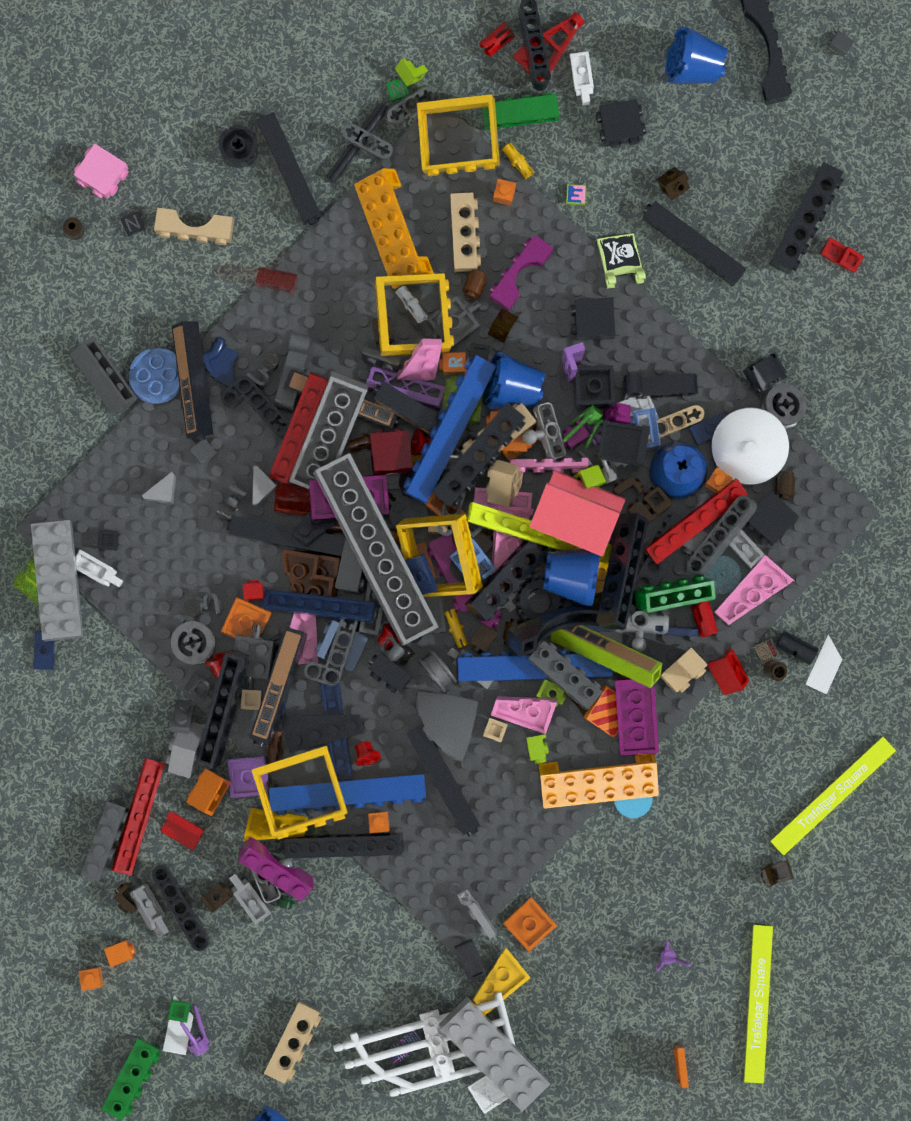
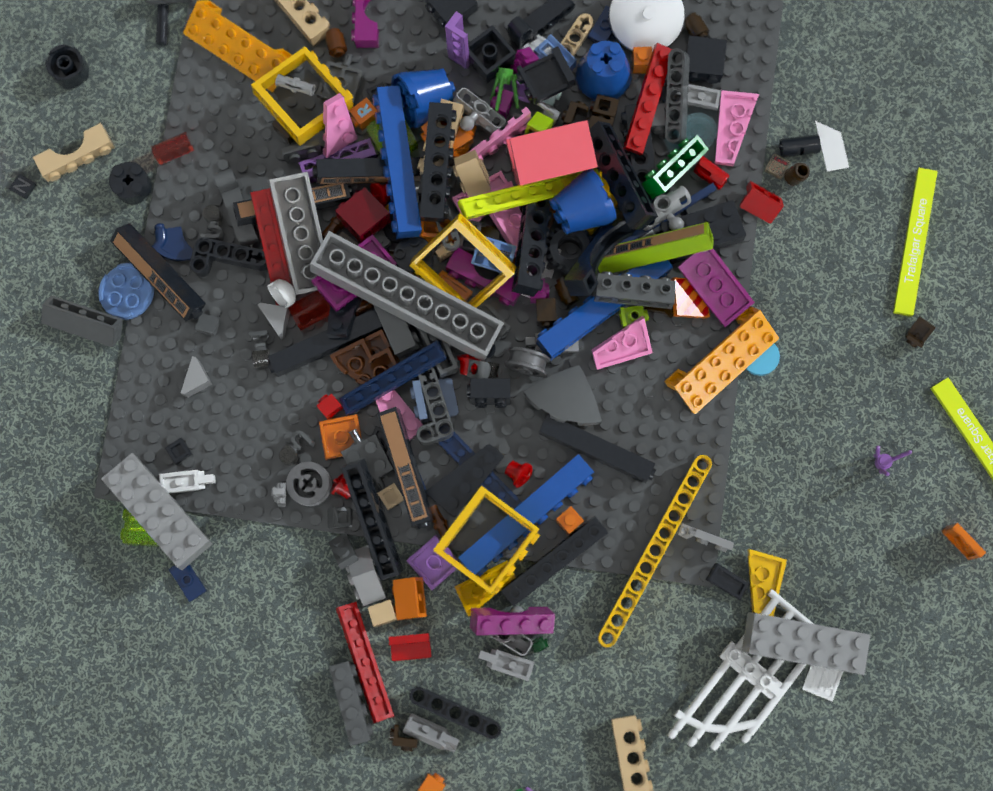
camera: 30 degrees left, 5 degrees down
dark brown brick [200,883,232,913] -> none
black brick [257,112,321,226] -> none
black tile [384,1030,424,1066] -> none
dark blue plate [405,554,438,595] -> none
yellow pin [444,609,469,649] -> none
tan plate [483,718,508,743] -> none
dark brown bracket [488,308,518,343] -> none
orange tile [503,897,557,952] -> none
lime brick [526,734,549,764] -> none
tan brick [660,648,707,693] -> none
none -> black brick [109,162,152,205]
none -> white hair [267,279,296,308]
none -> light grey hinge [271,483,287,507]
none -> tan panel [368,600,397,627]
none -> yellow beam [598,455,712,648]

